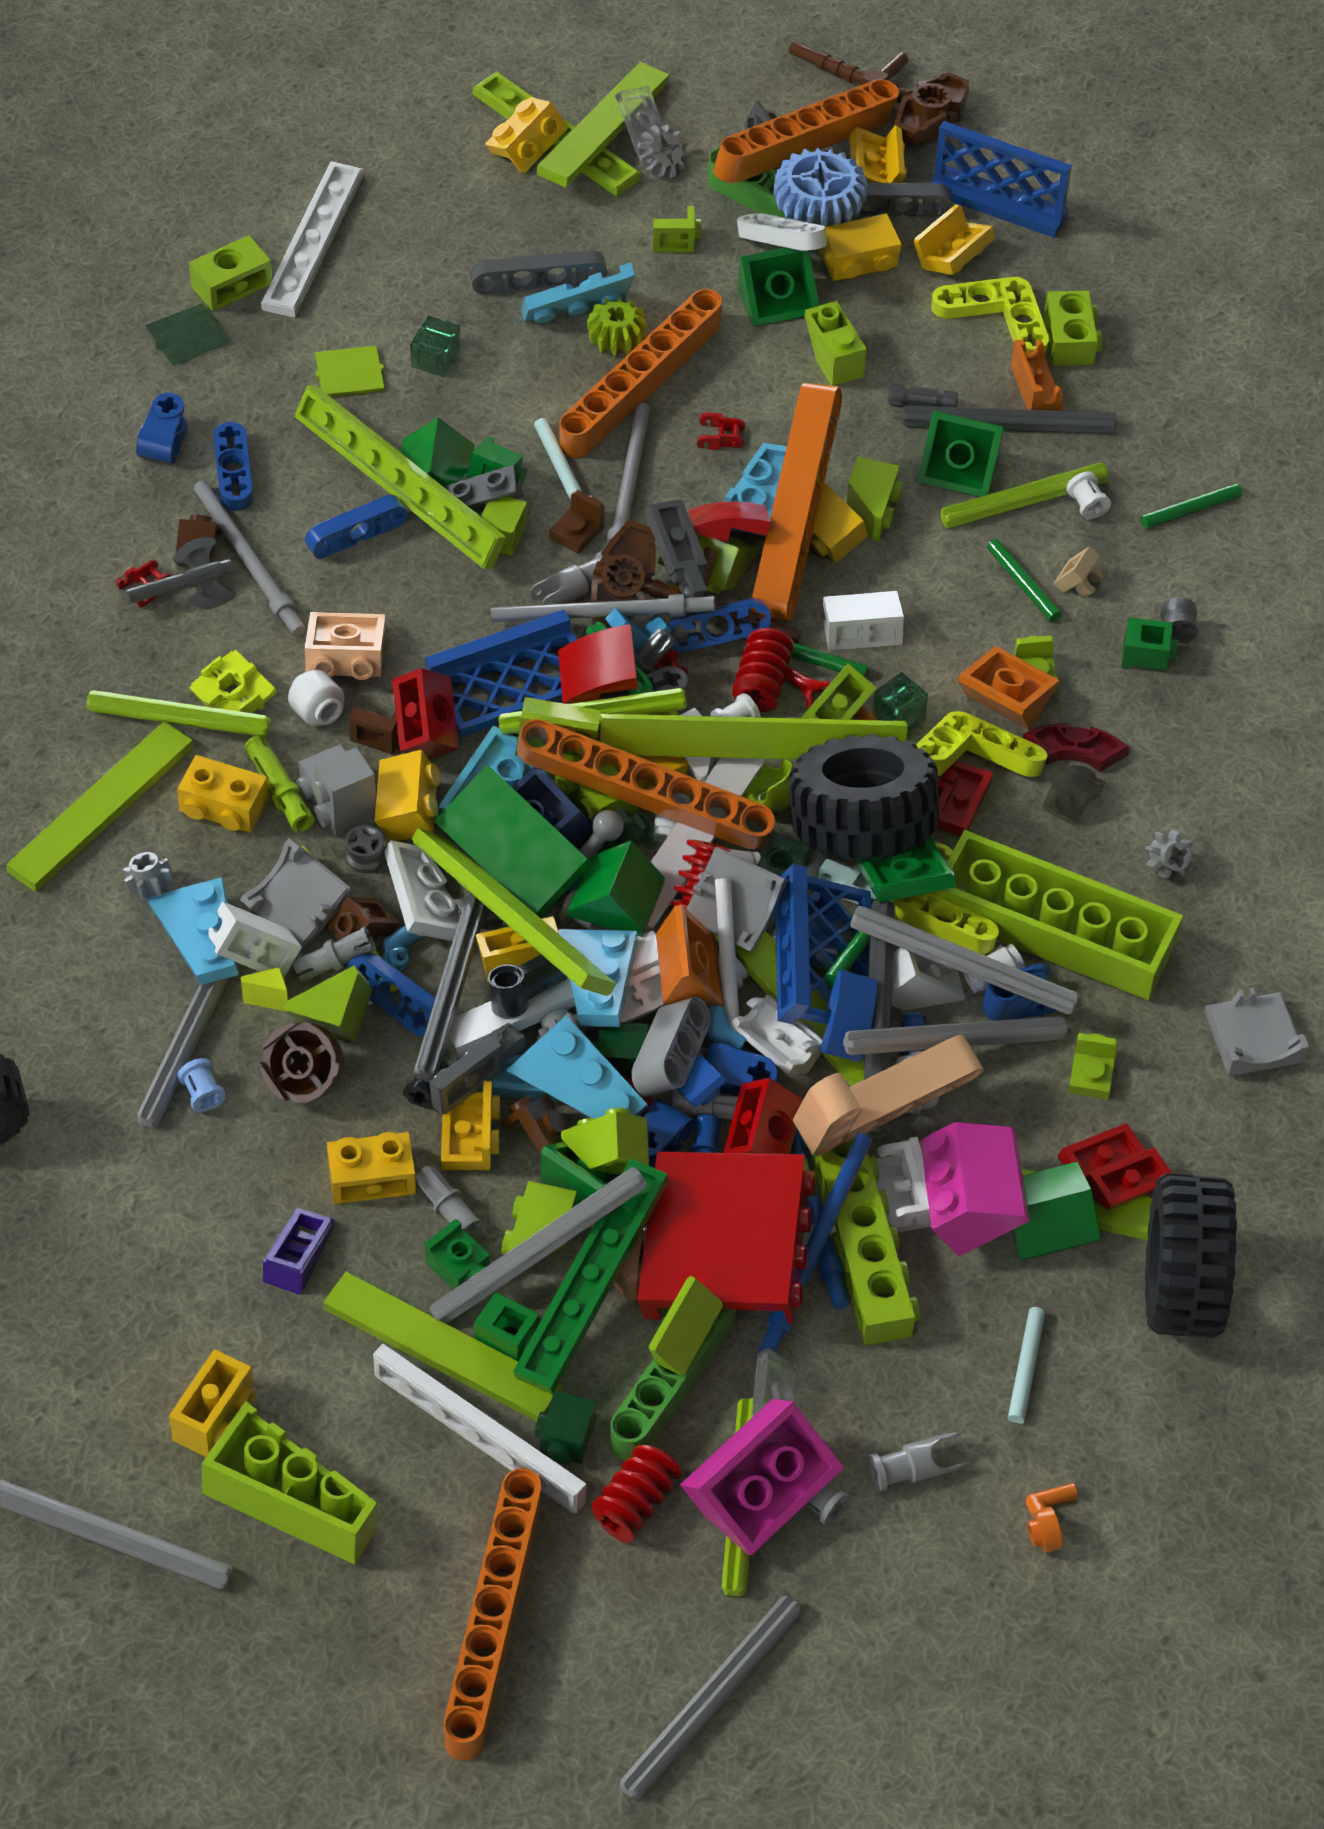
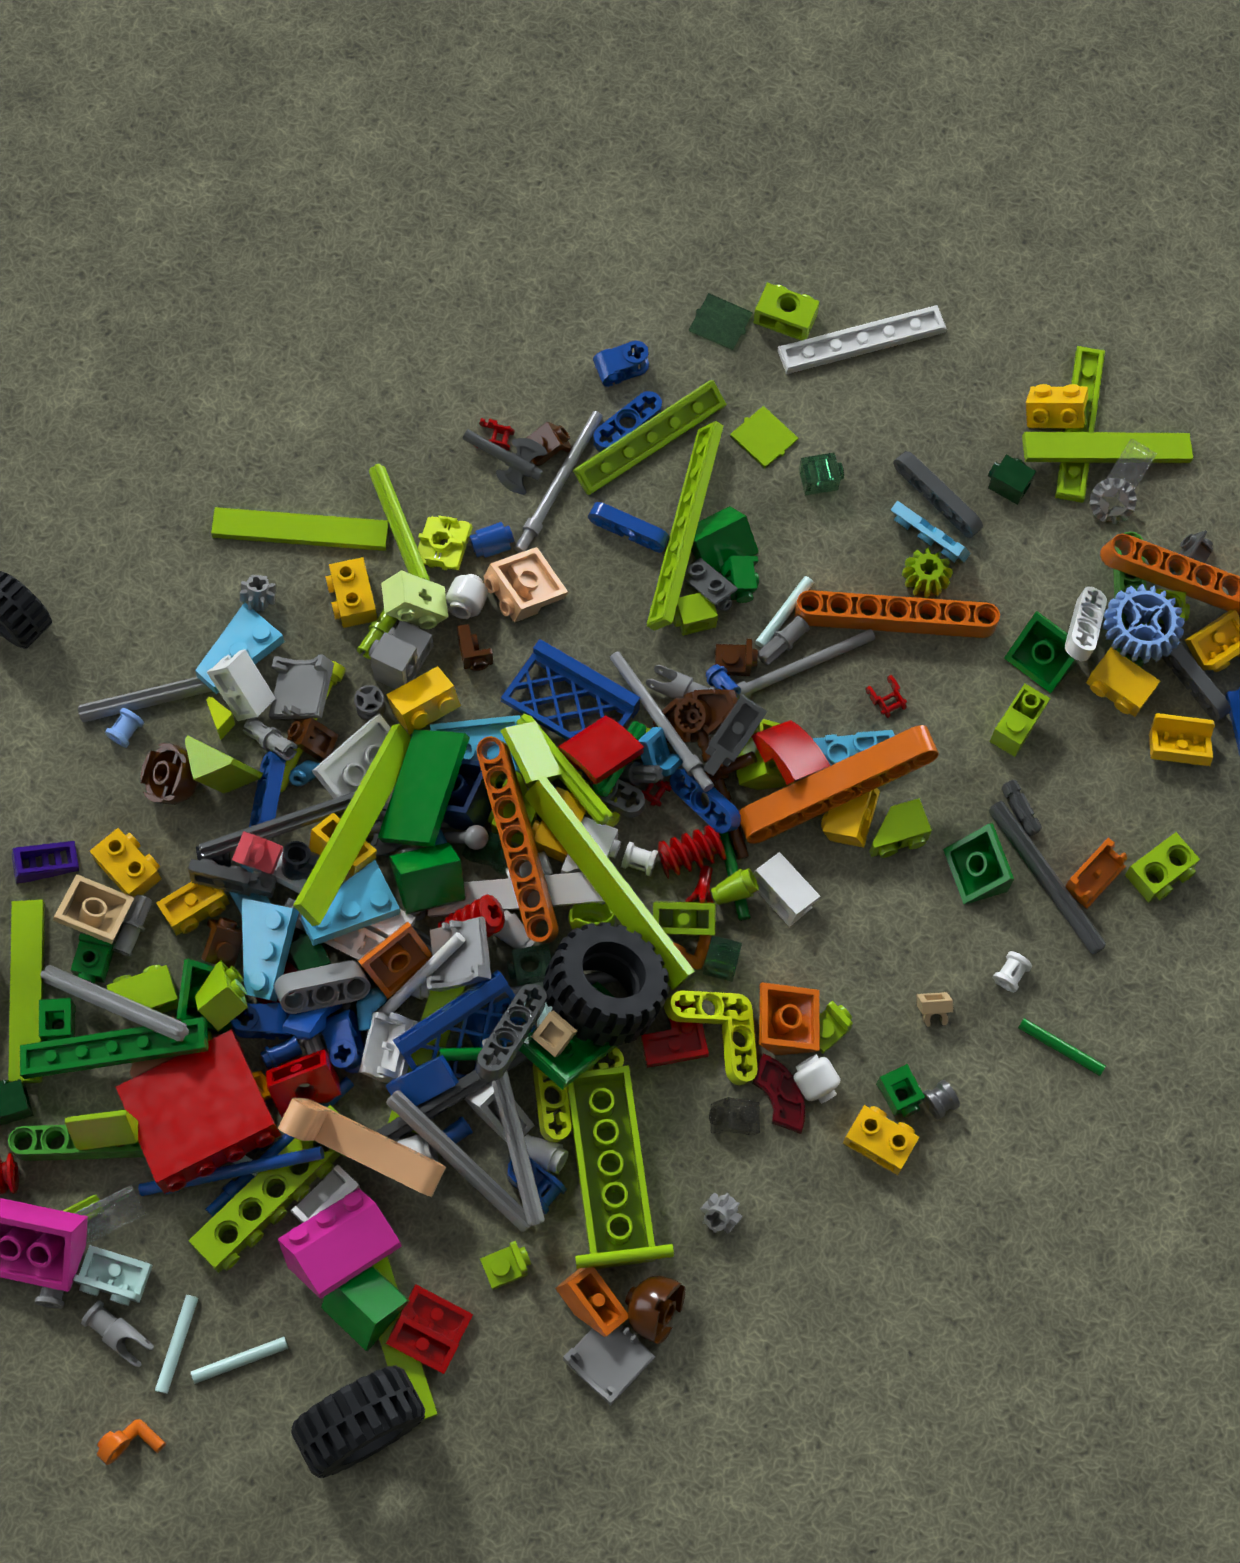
camera: 55 degrees right, 15 degrees up
red brick [392,668,459,759] -> none
lime bracket [652,206,702,253] -> none
neon yellow beam [931,277,1049,355] -> none
lime axle [940,462,1109,529] -> none
green bar [987,539,1062,622] -> none
none -> tan slope [53,874,134,944]
none -> light aqua bracket [73,1245,153,1306]
none -> light aqua bar [155,1295,199,1394]
none -> coral bracket [232,831,283,874]
none -> yellowish green brick [381,570,448,629]
none -> blue brick [469,522,515,558]
none -> dark grey beam [476,984,547,1081]
none -> tan tile [531,1011,577,1057]
none -> orange slope [555,1267,629,1337]
none -> lime tile [573,380,727,495]
none -> lime bar [575,1244,674,1269]
none -> reddish brown cylinder [625,1276,686,1344]
none -> blue pin [706,664,741,697]
none -> lime cone [711,868,759,905]
none -> light grey axle [758,616,810,665]
none -> white head [794,1054,841,1104]
none -> yellow brick [843,1105,919,1176]
none -> dark green brick [988,454,1036,505]

